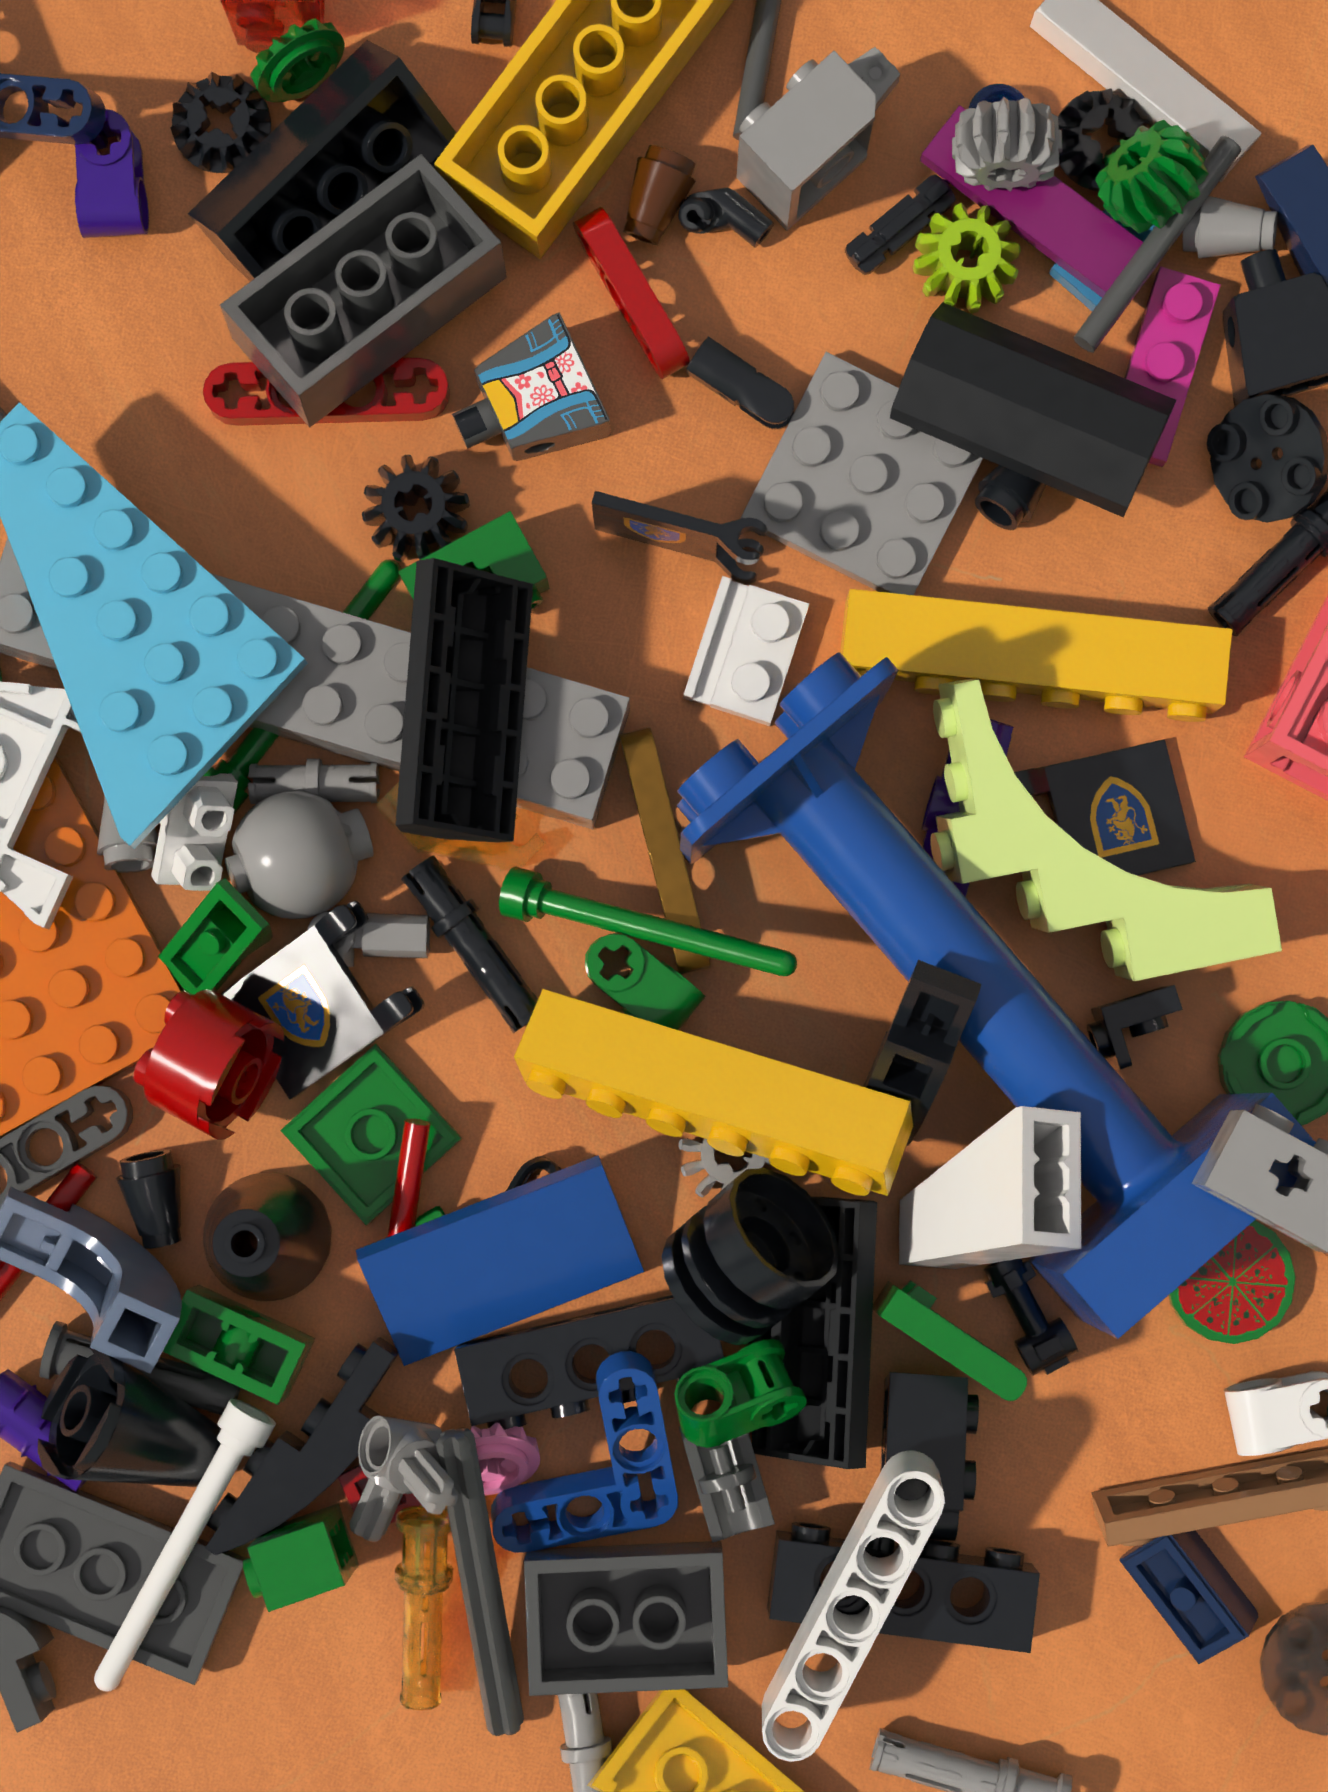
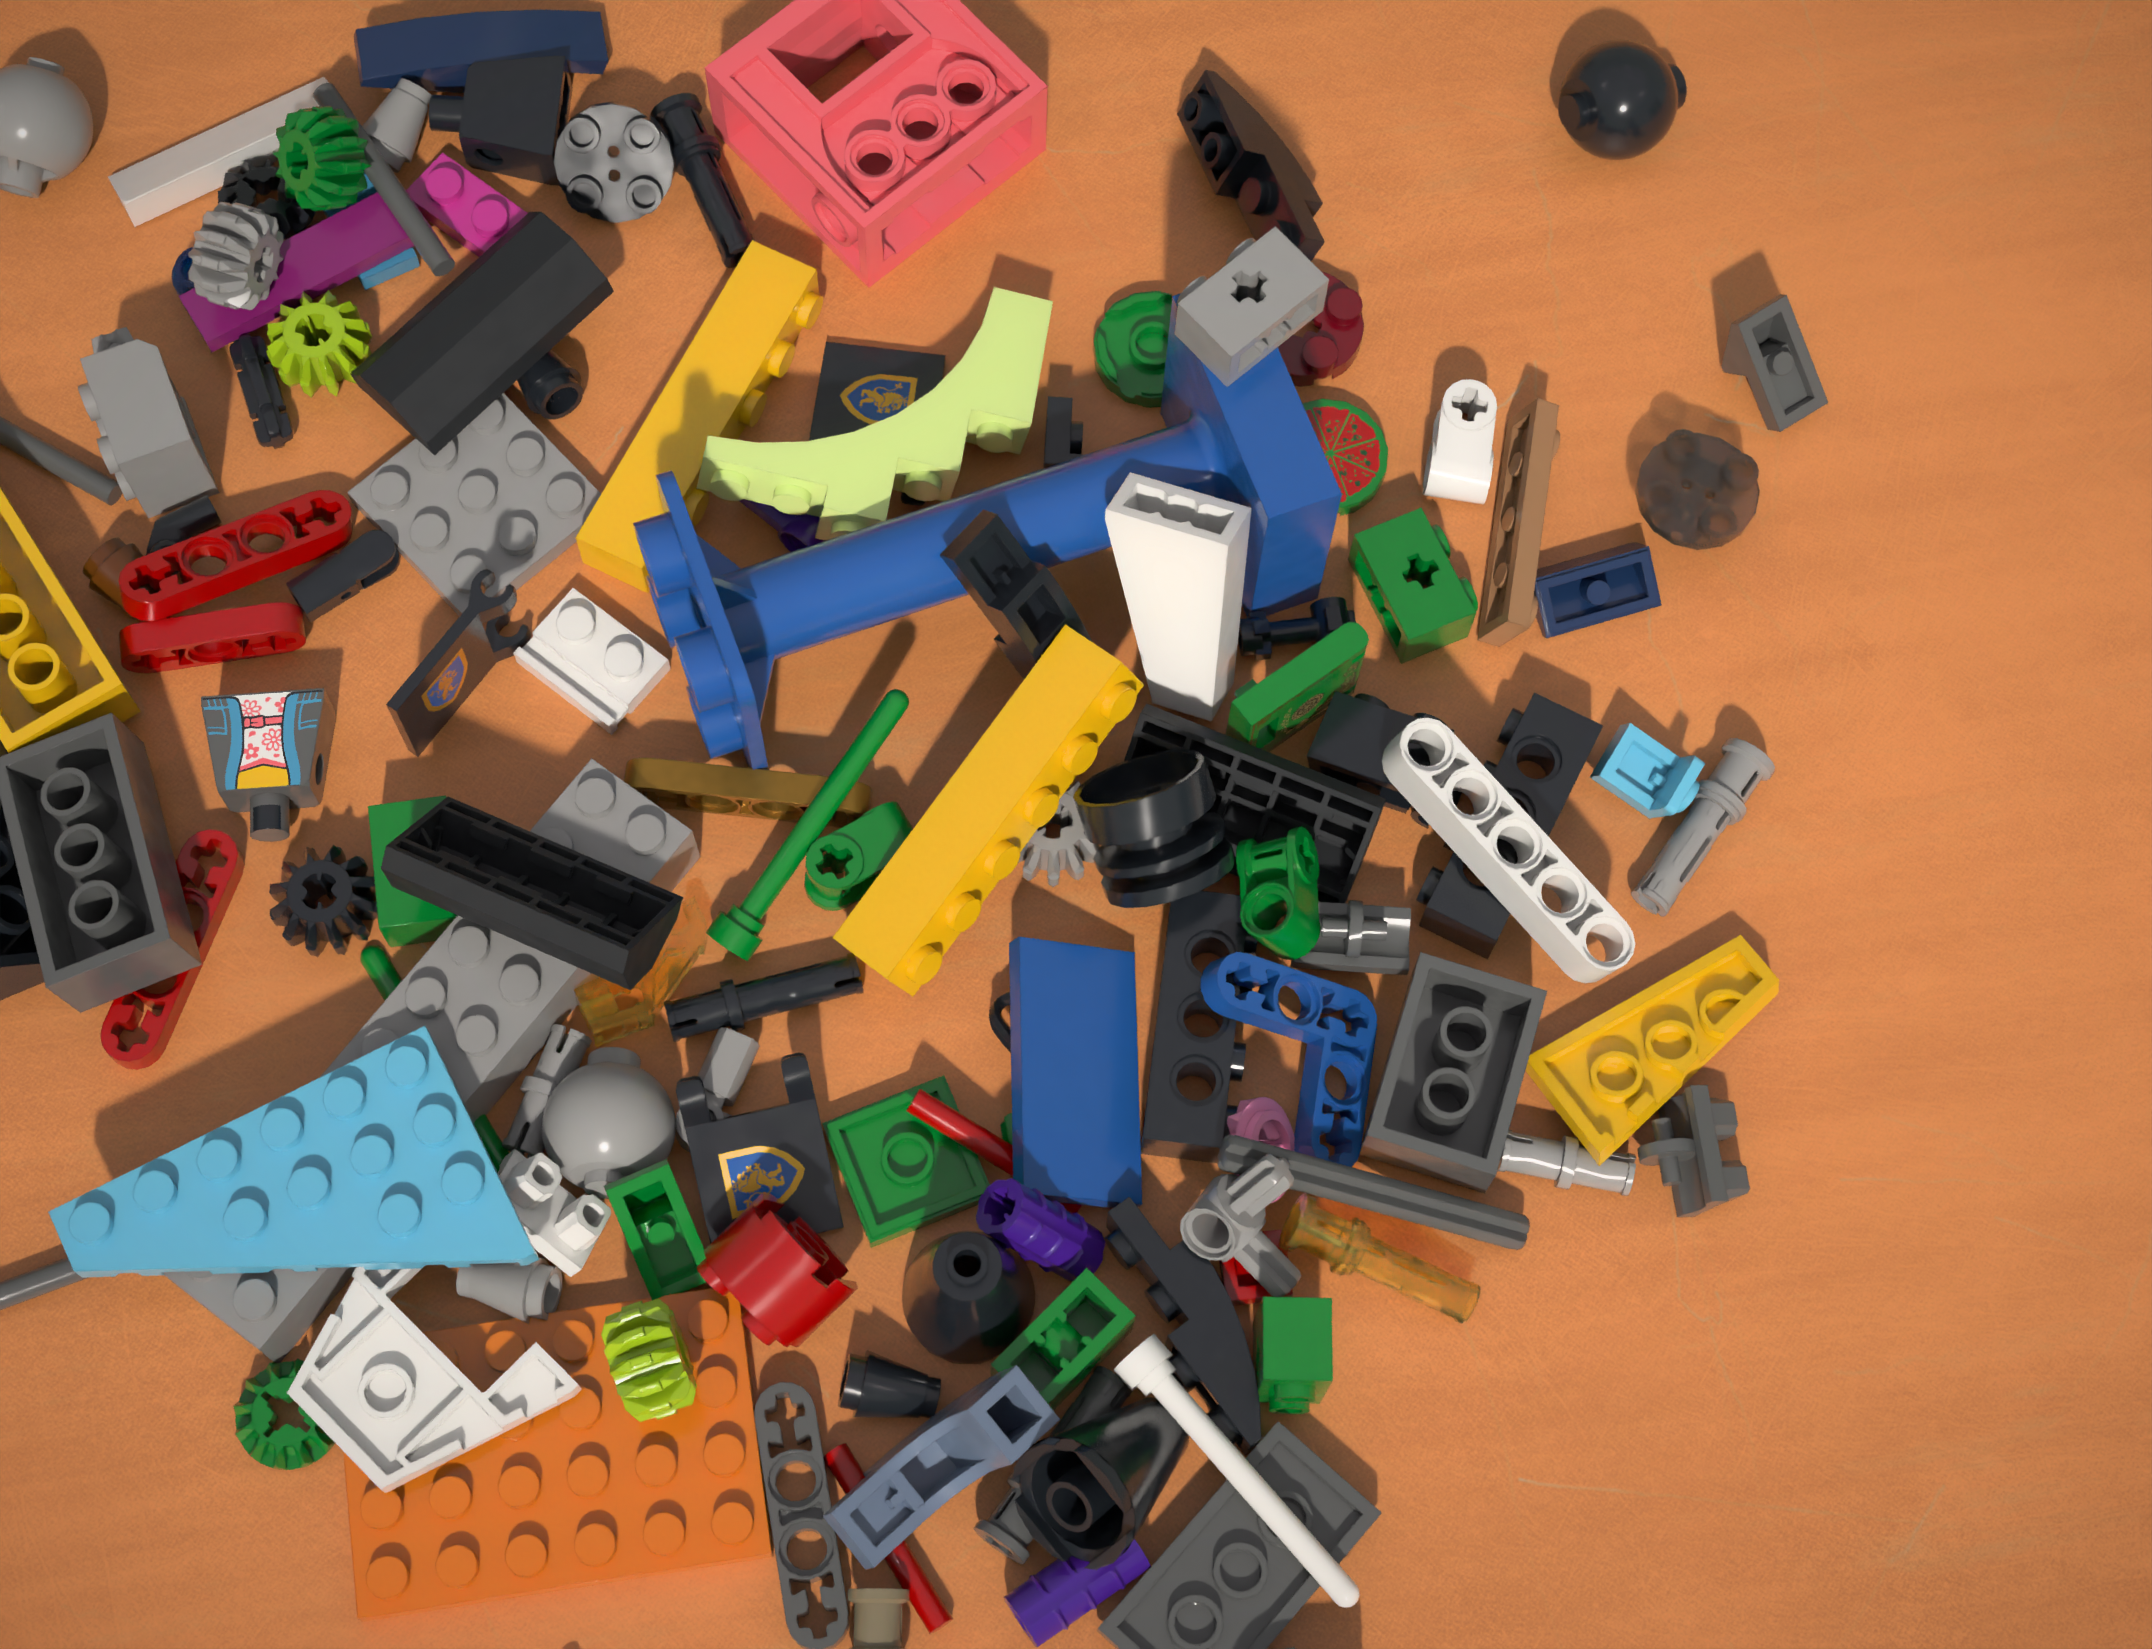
camera: 75 degrees left, 15 degrees down
none -> red beam [118,490,353,621]
none -> lime gear [601,1298,697,1422]
none -> dark purple axle [976,1178,1105,1281]
none -> green brick [1348,508,1478,664]
none -> medium azure bracket [1590,723,1705,819]

